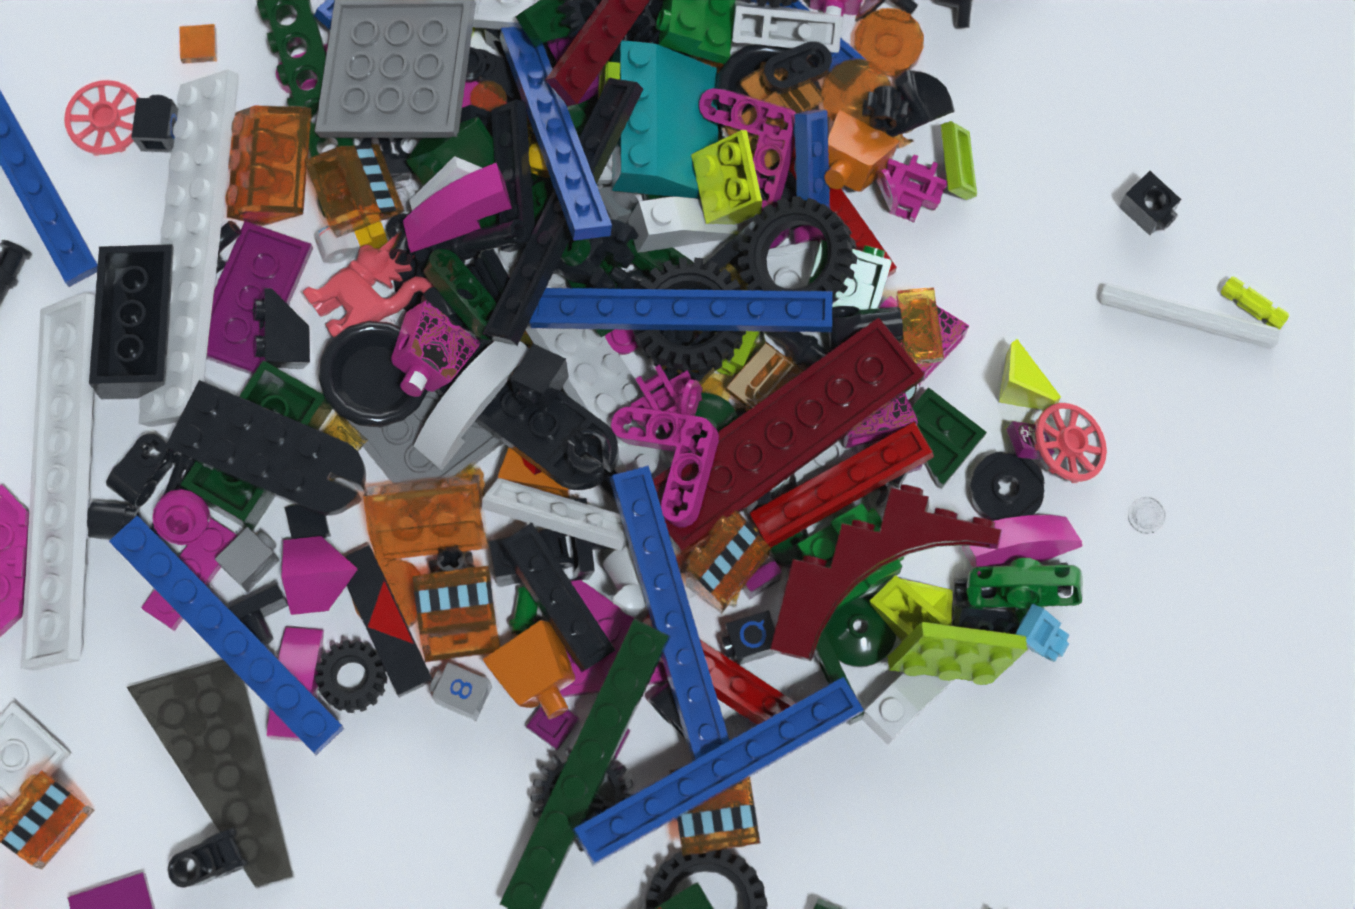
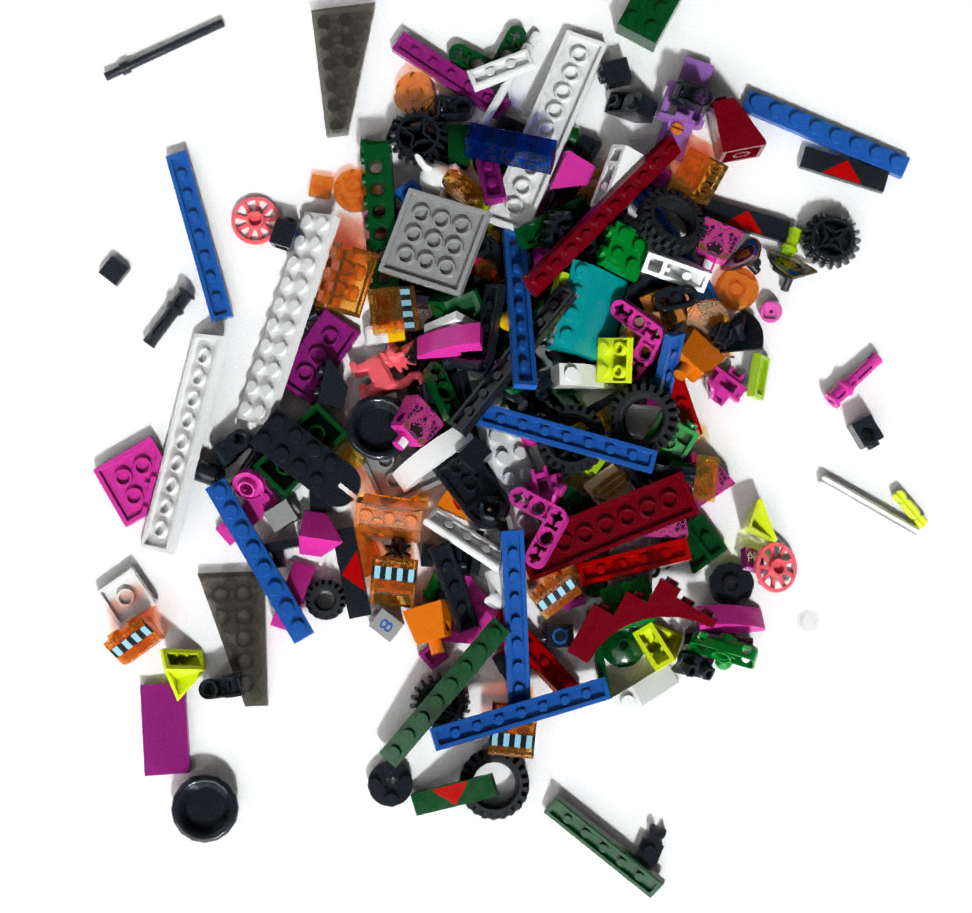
camera: 15 degrees right, 10 degrees up
black slope [89,244,174,400] -> none
lime plate [888,622,1028,685] -> none
medium azure plate [1015,604,1070,662] -> none
none -> neon yellow slope [160,648,206,701]
none -> clear orange tile [333,169,377,213]
none -> dark brown tile [486,226,503,245]
none -> dark pink tile [760,300,782,323]
none -> dark pink pin [823,352,883,409]

